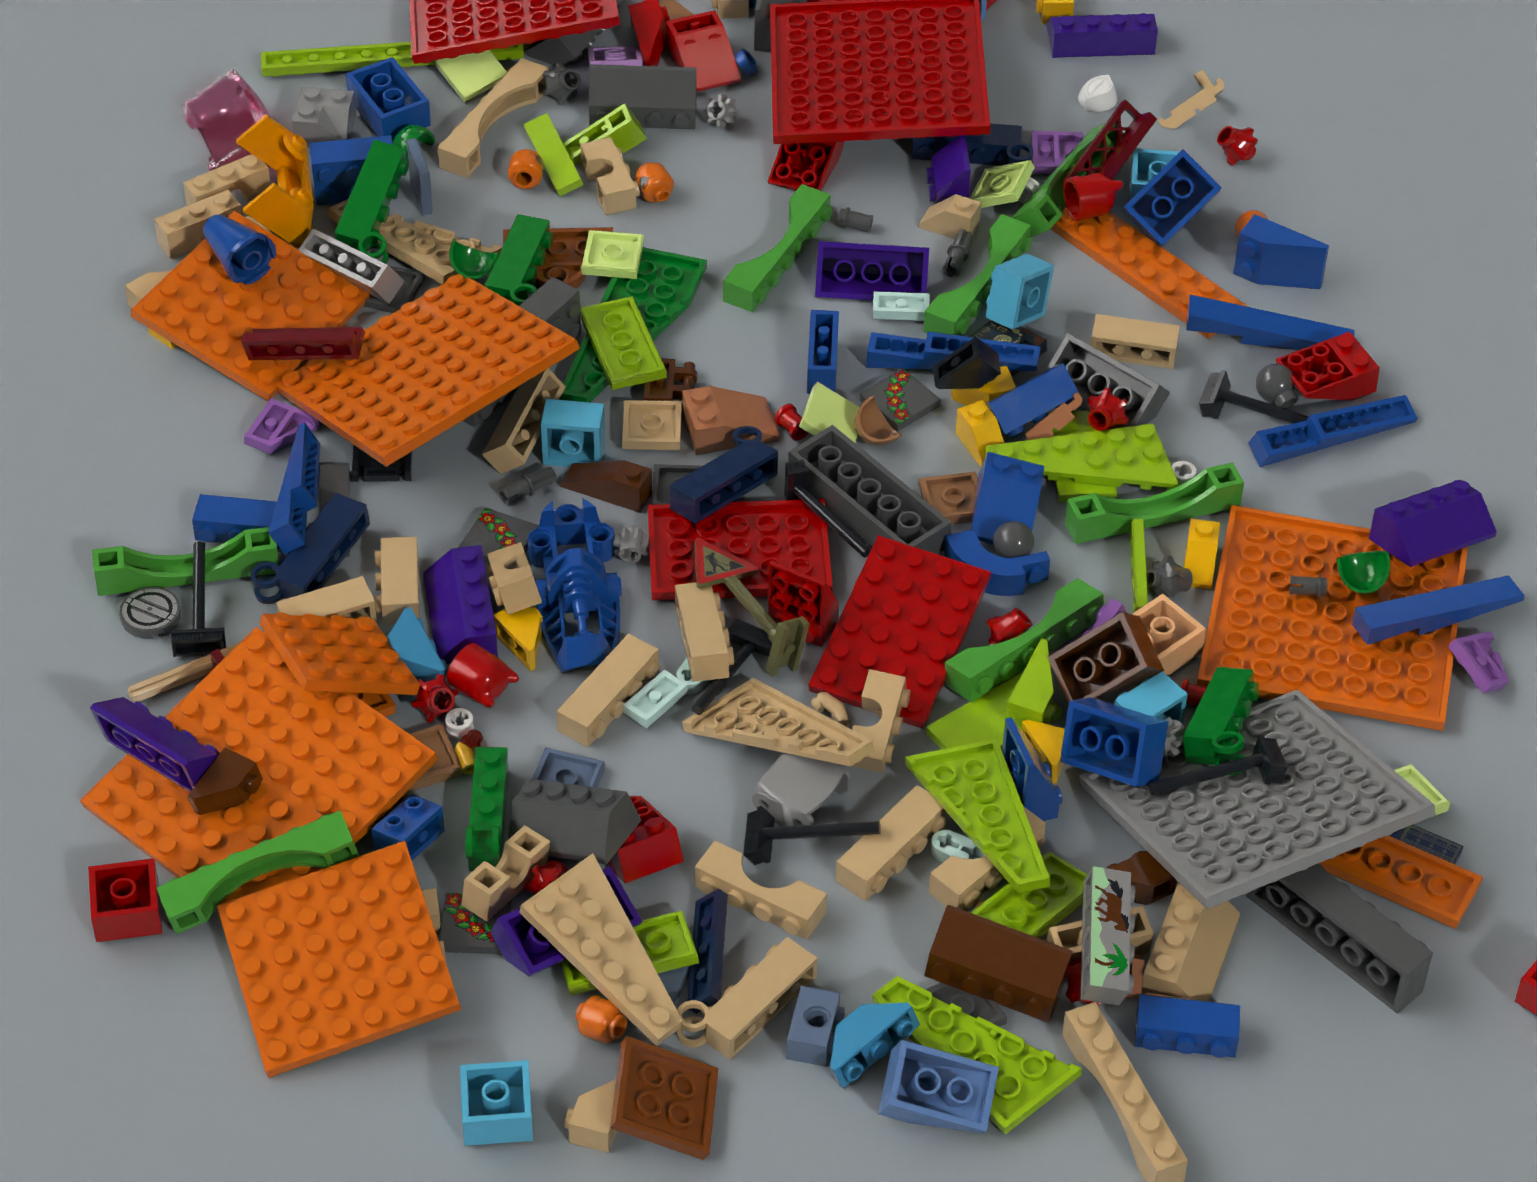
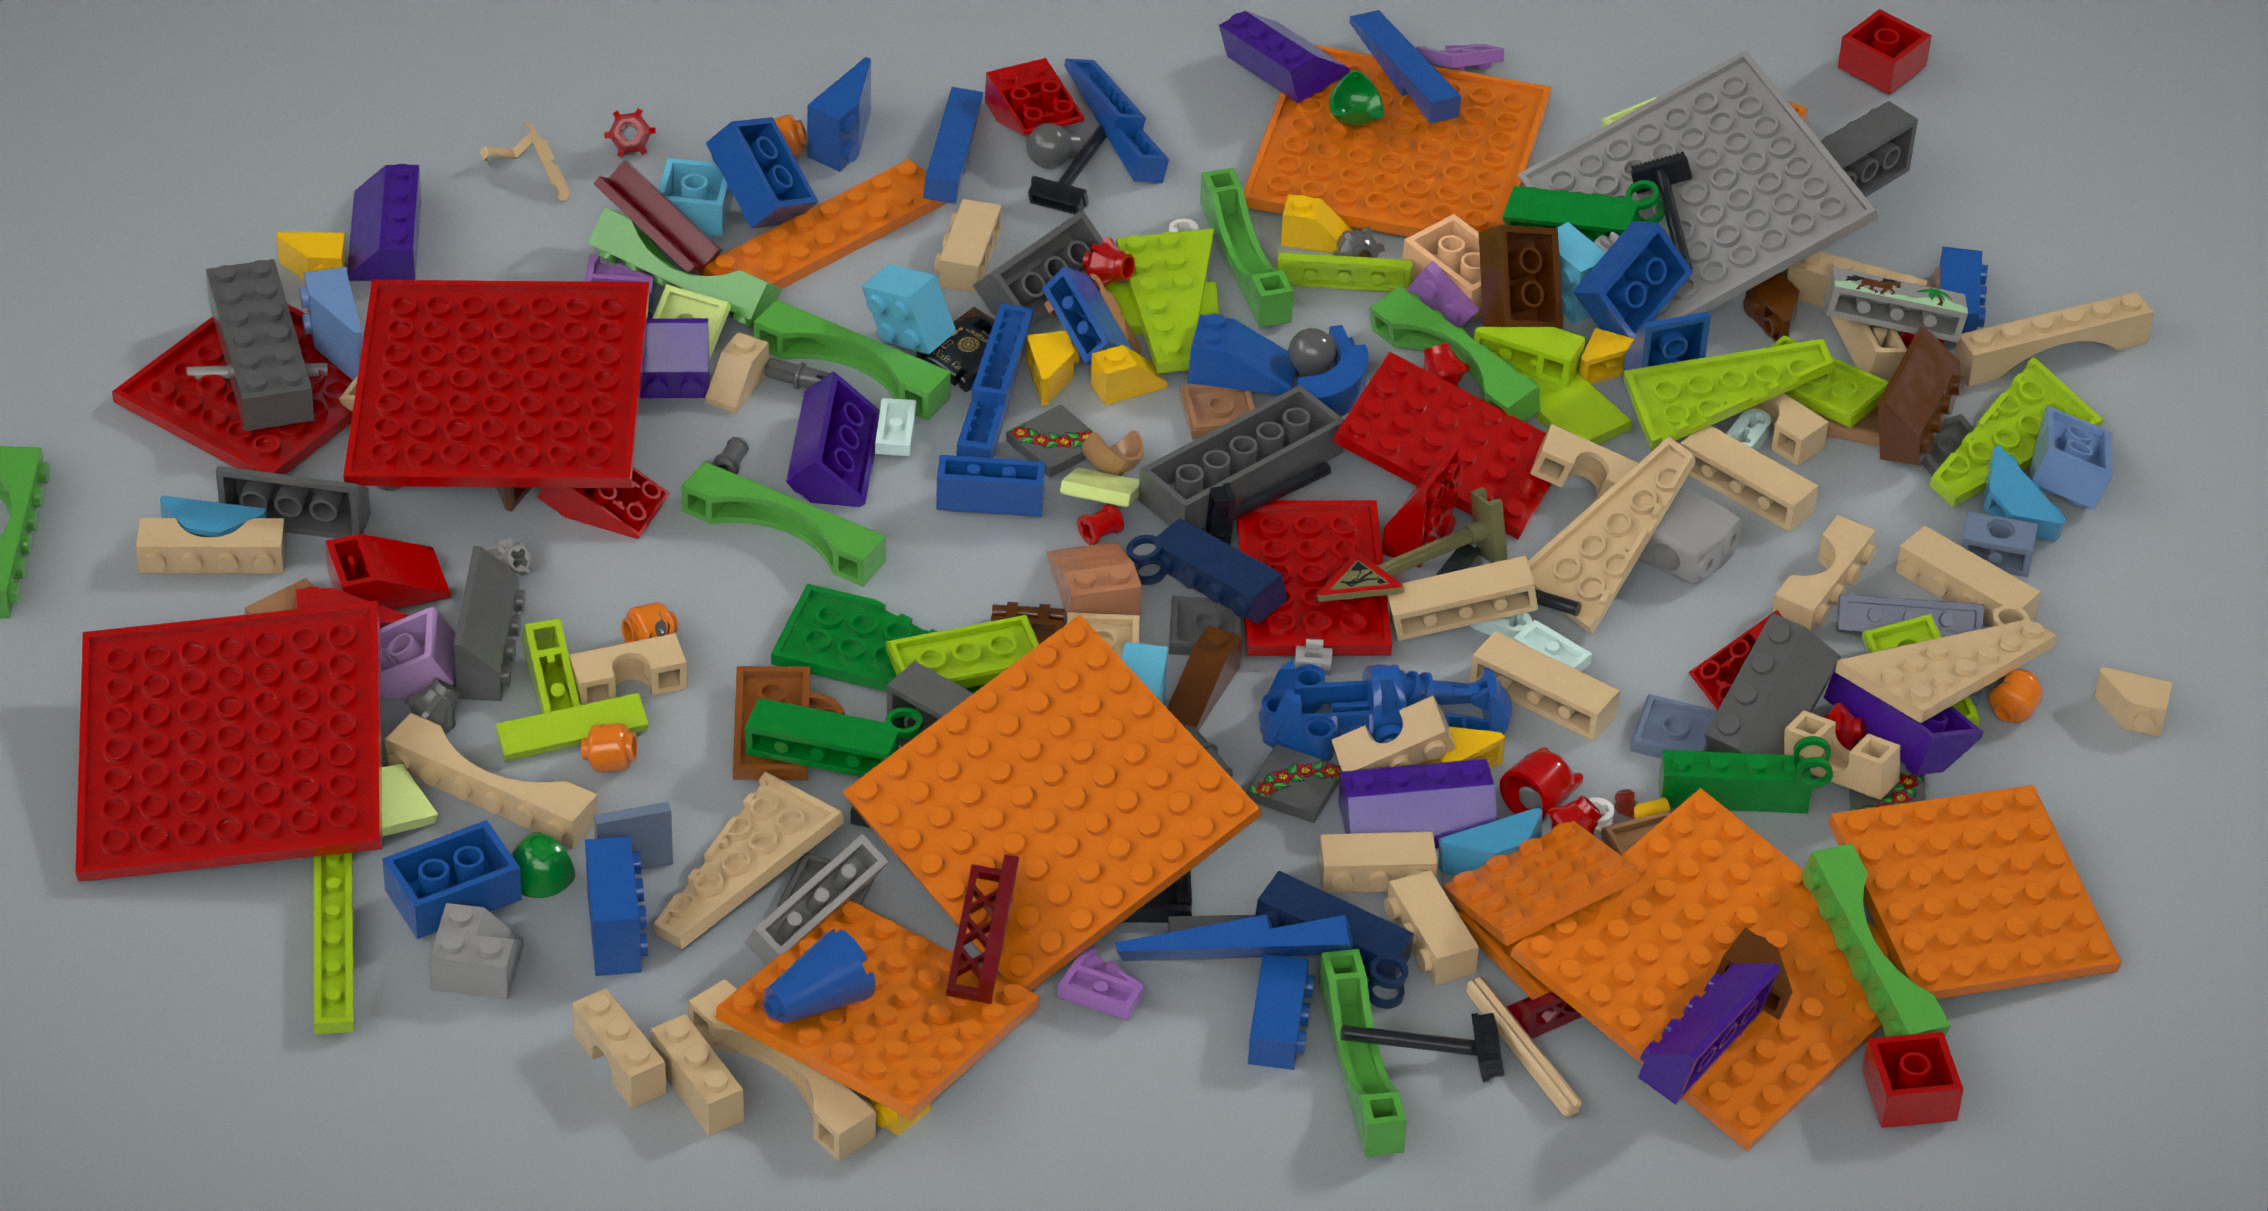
camera: 90 degrees left, 5 degrees down
tile [120,587,181,639] -> none
clear pink windscreen [182,68,271,171] -> none
light orange windscreen [236,114,314,248] -> none
green hinge [334,139,409,264] -> none
blue brick [372,794,445,860] -> none
green helmet [449,238,498,279] -> none
medium azure brick [460,1060,533,1146] -> none
yellowish green tile [581,230,644,279] -> none
dark orange plate [610,1036,719,1160] -> none
blue tile [734,49,758,76] -> none
black piece [743,806,881,865] -> none
tan arm [811,692,850,727] -> none
black slope [933,336,1001,389] -> none
red piece [1063,172,1123,221] -> none
white hat [1078,74,1118,112] -> none
dark grey pin [1289,574,1327,599] -> none

